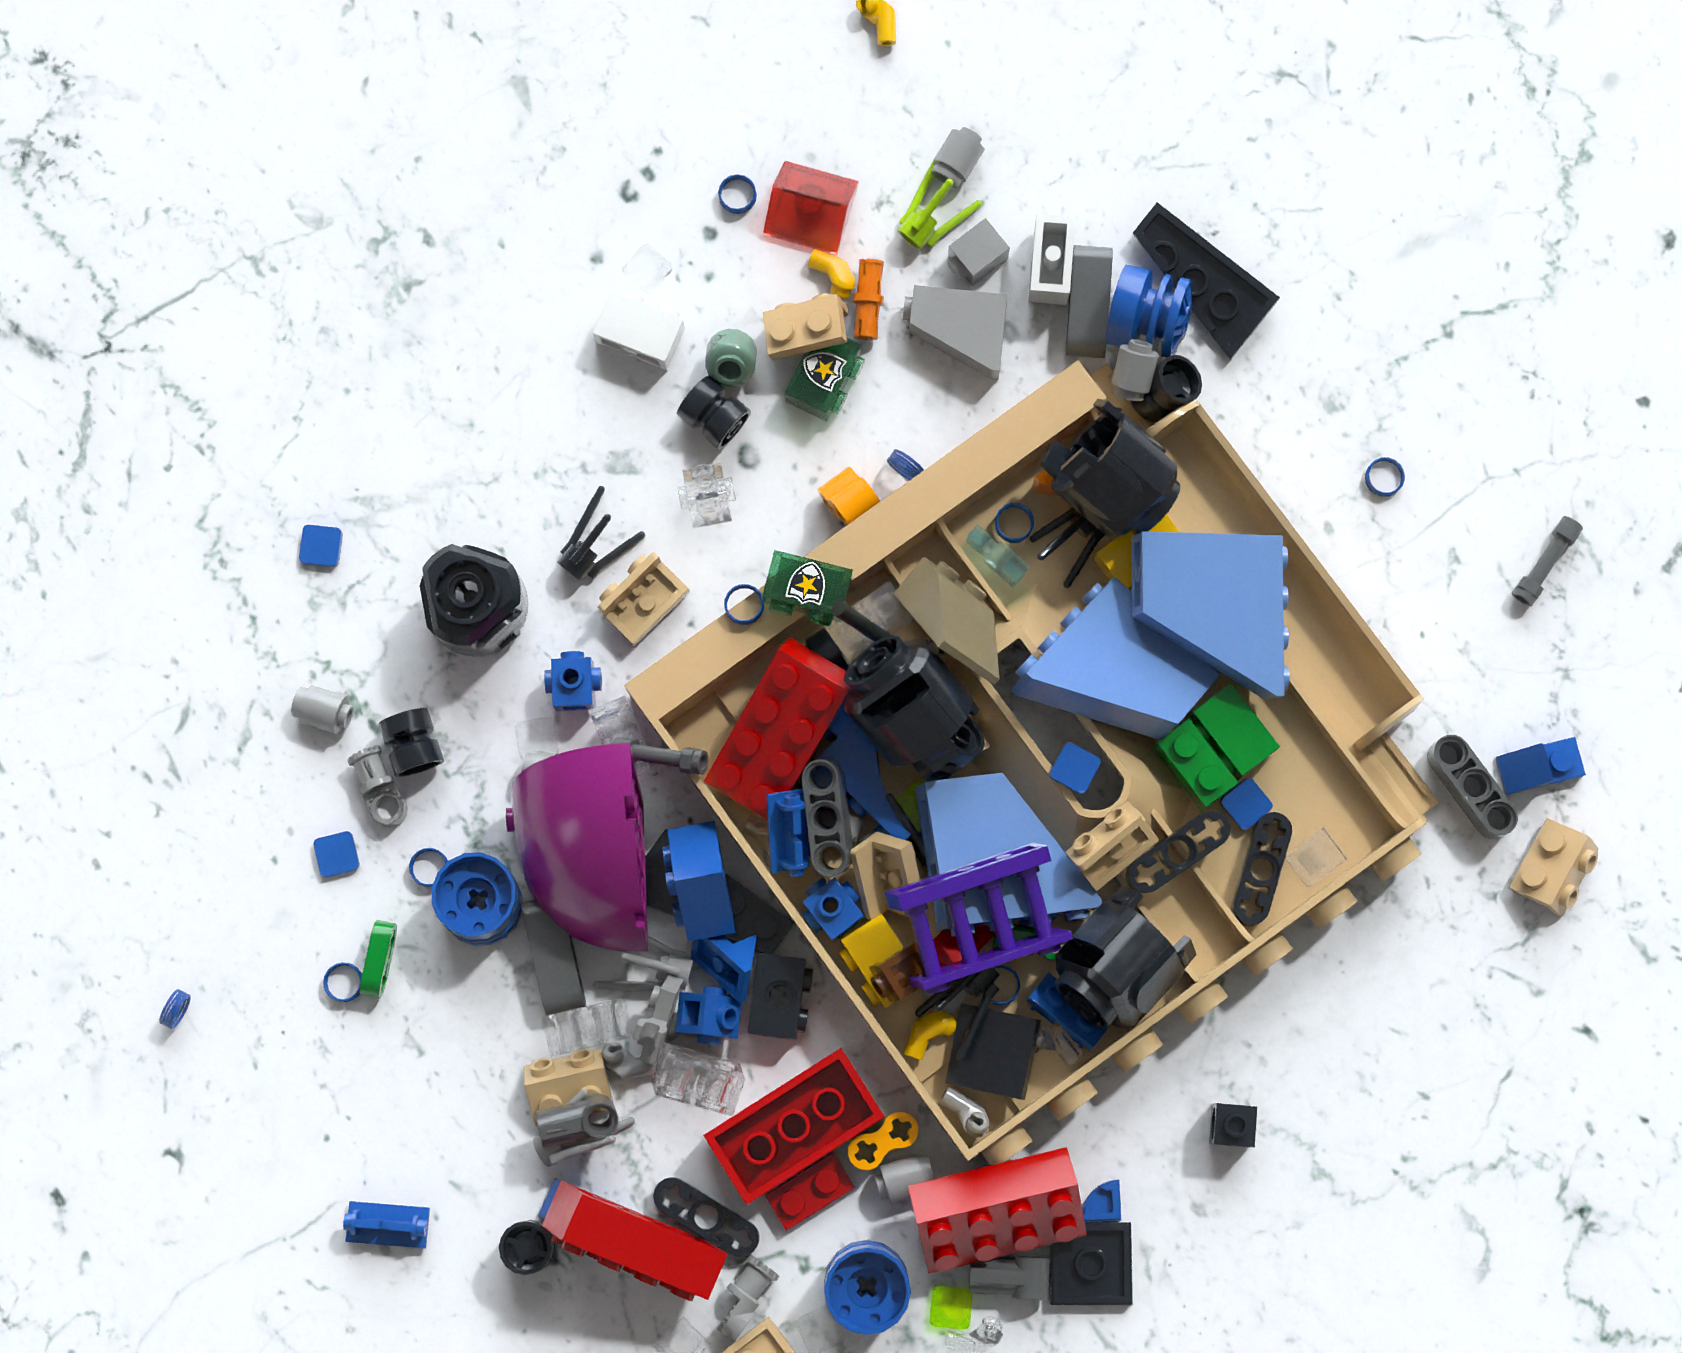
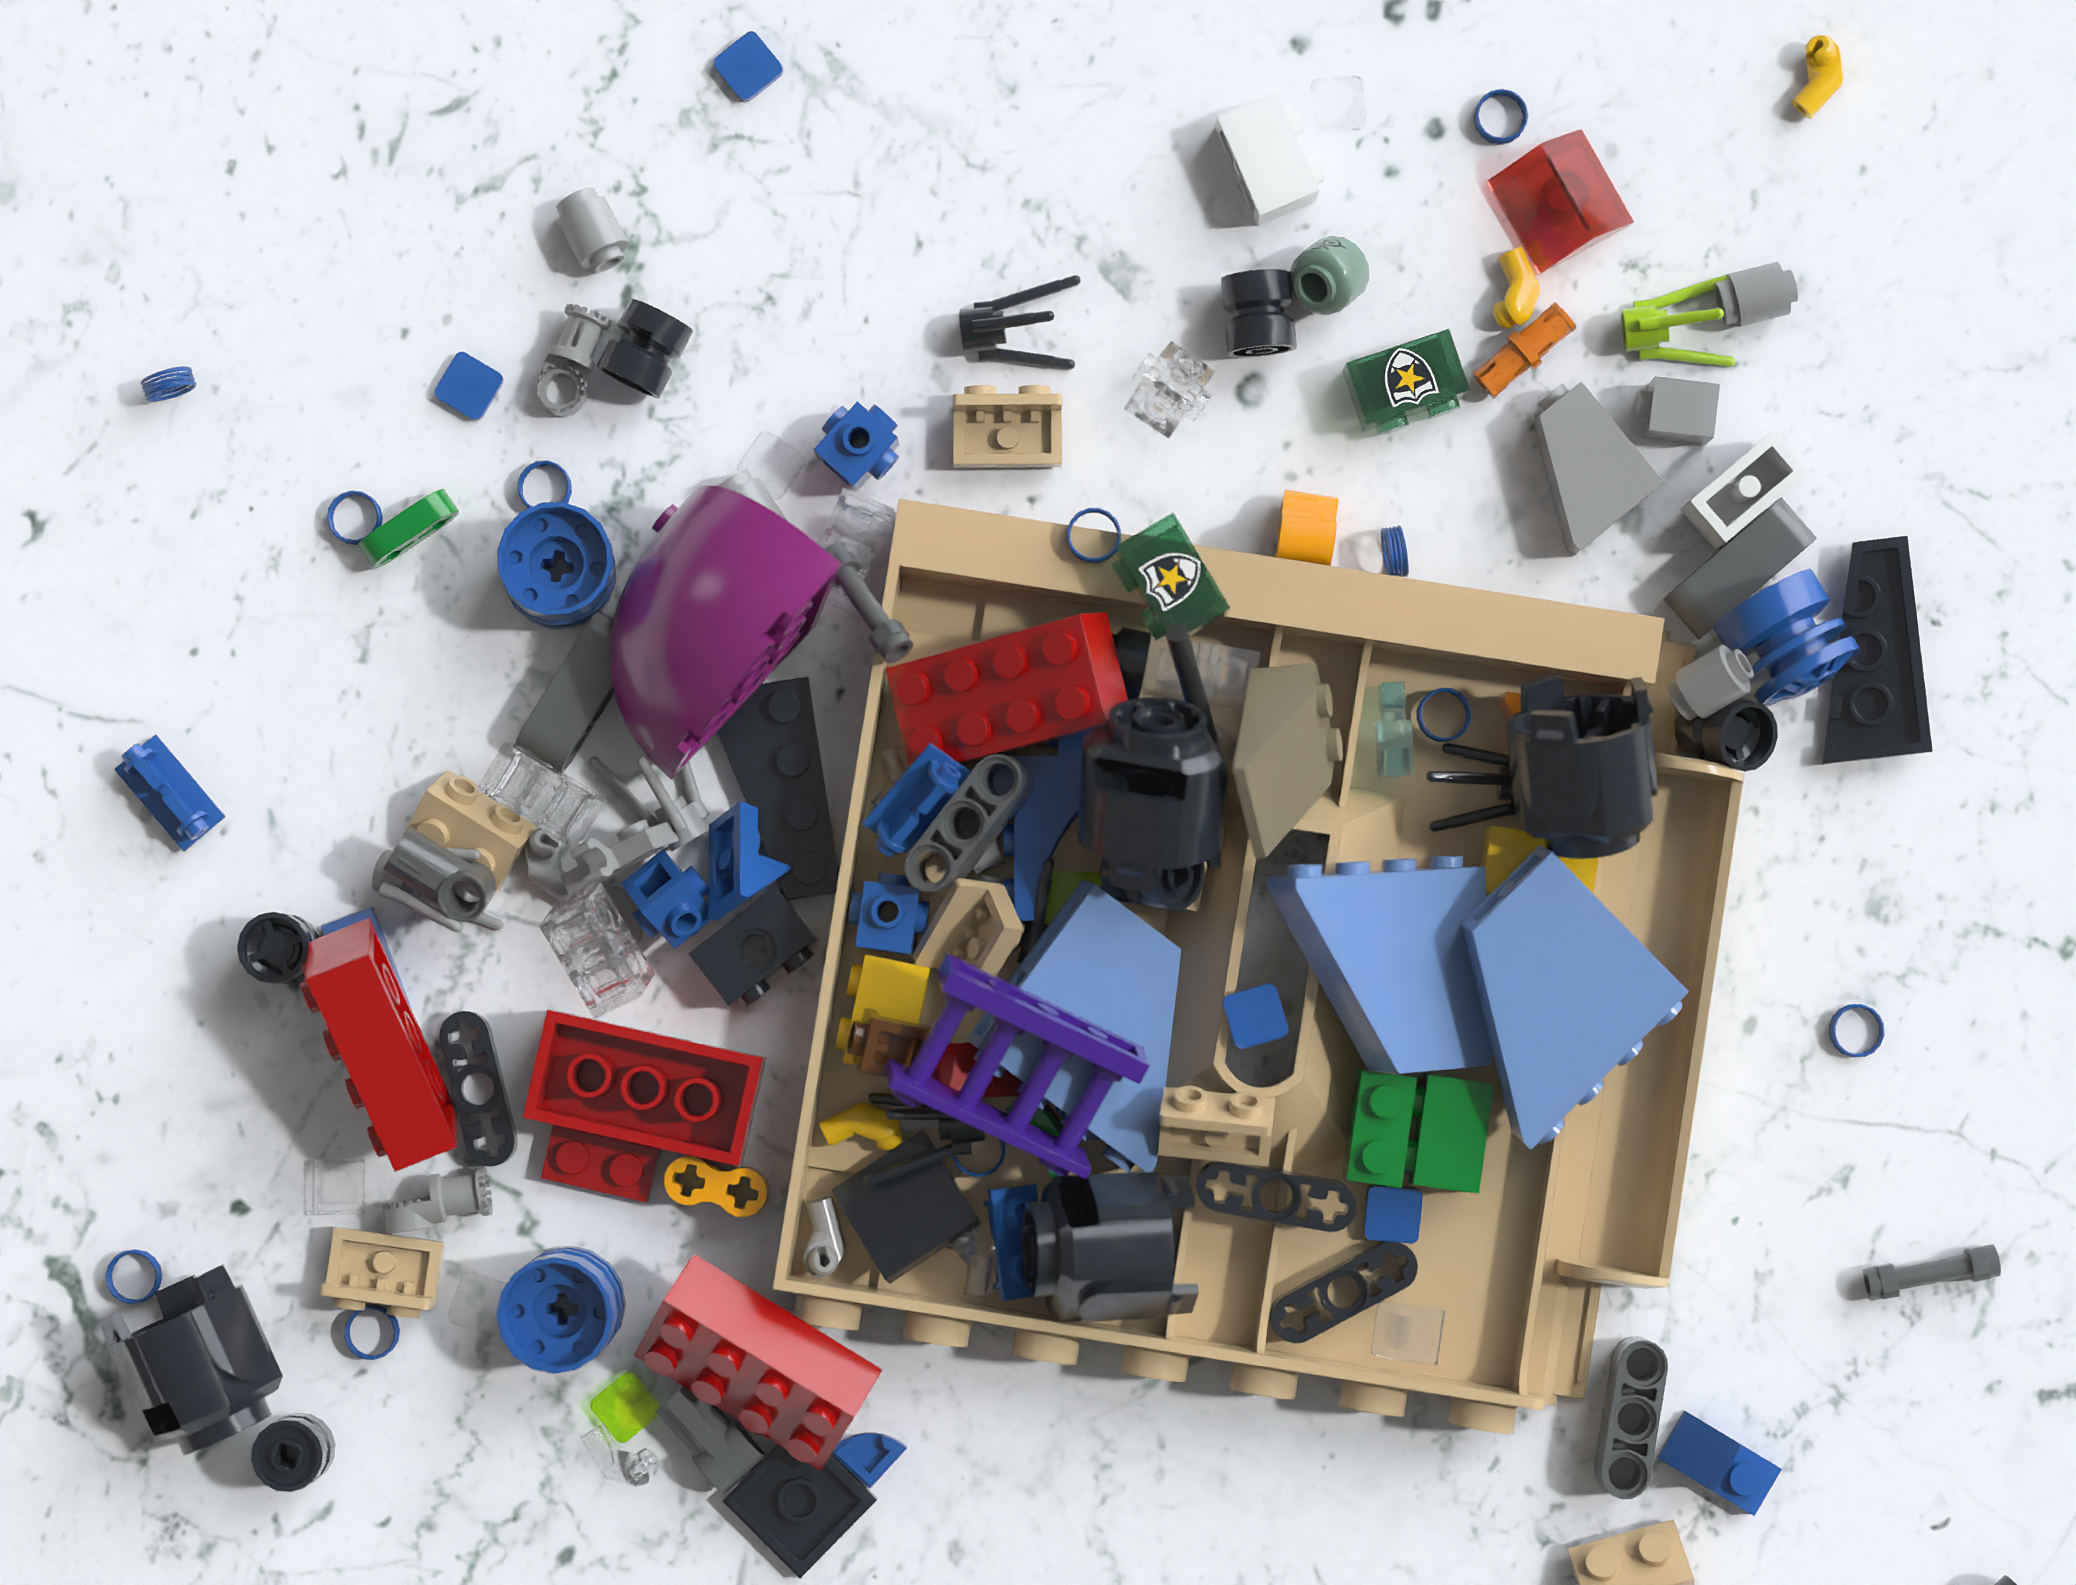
camera: 40 degrees right, 5 degrees up
black piece [419,544,528,657] -> none
blue brick [662,821,736,942] -> none
tan bracket [763,293,849,360] -> none
light grey brick [874,1155,935,1205] -> none
black brick [1209,1103,1257,1148] -> none

